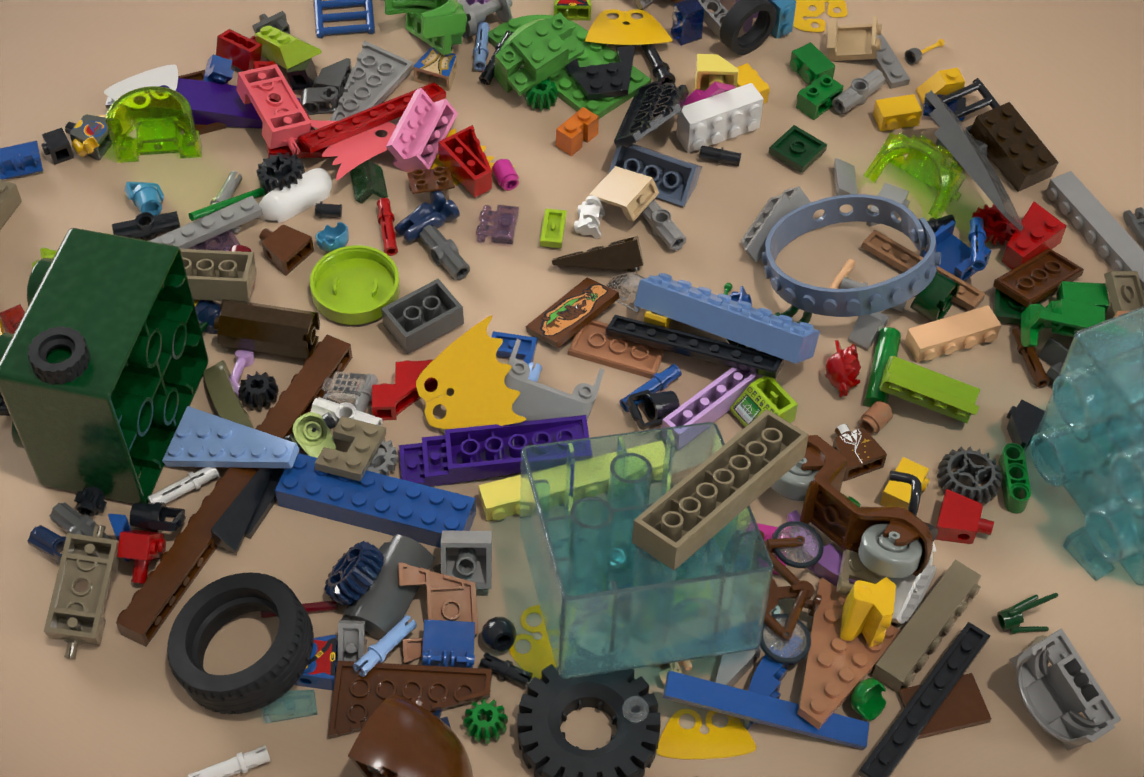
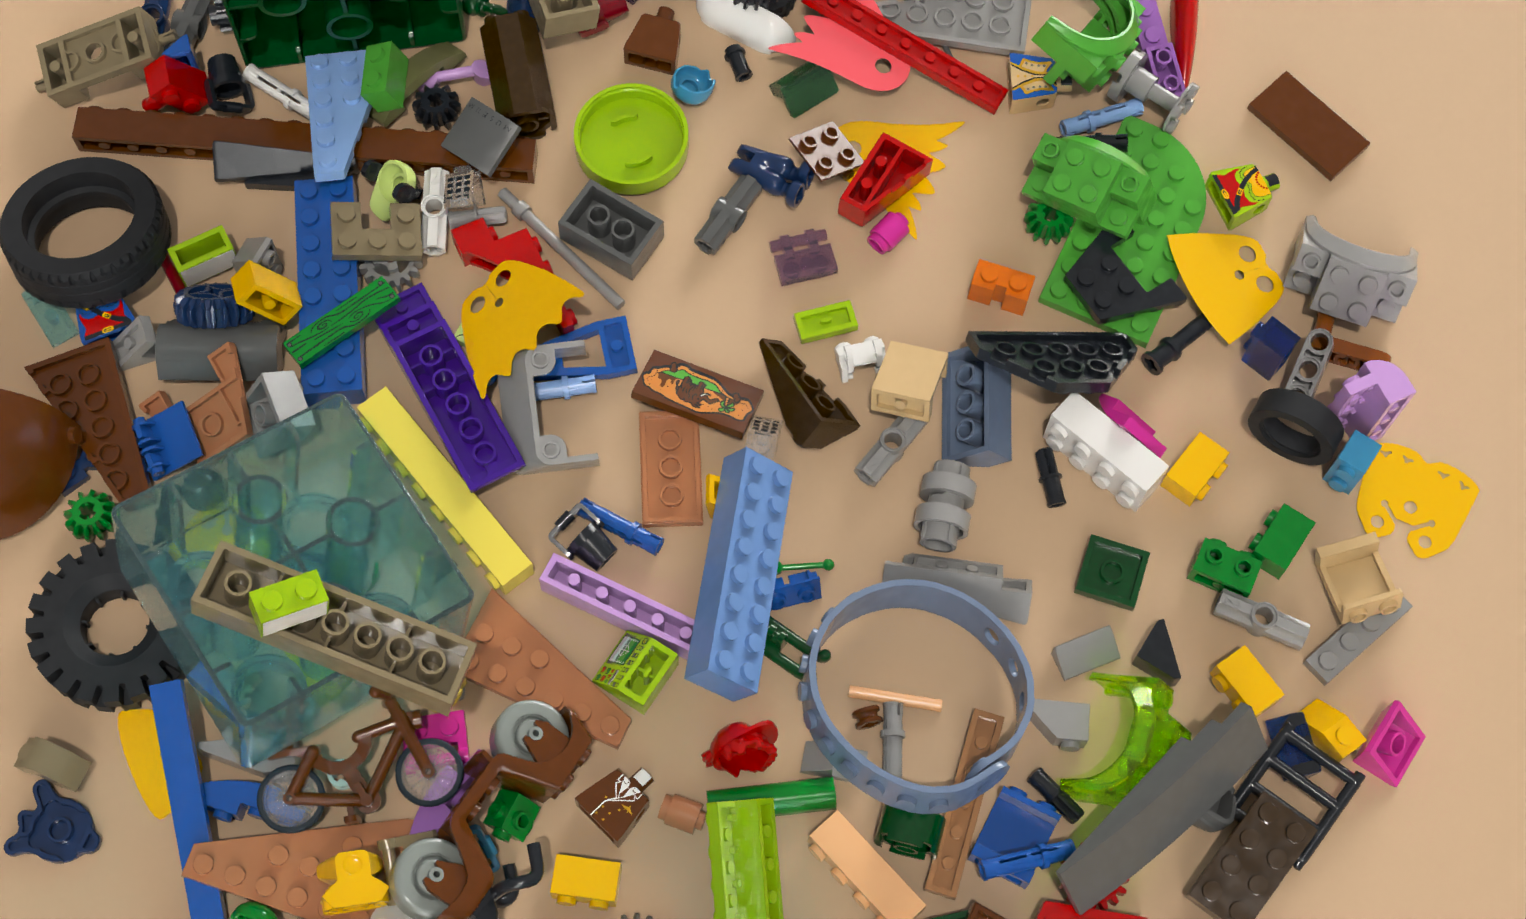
camera: 65 degrees right, 15 degrees up
light blue pin [353,615,417,677] -> none
red pin [377,198,398,256] -> none
bright pink brick [386,88,458,172] -> none
black tile [606,315,784,379] -> none
clear plate [622,696,649,723] -> none
light yellow slope [695,54,739,91] -> none
dark grey hinge [905,39,945,65] -> none
none -> lime brick [167,225,237,287]
none -> yellow brick [230,260,303,325]
none -> light grey slope [232,237,283,275]
none -> lime brick [249,569,329,637]
none -> green tile [283,276,401,369]
none -> bright green brick [360,41,409,113]
none -> dark grey slope [441,97,522,177]
none -> light grey bar [498,188,625,310]
none -> light grey piece [914,459,977,552]
none -> black slope [1132,619,1181,687]
none -> dark pink slope [1353,700,1426,787]

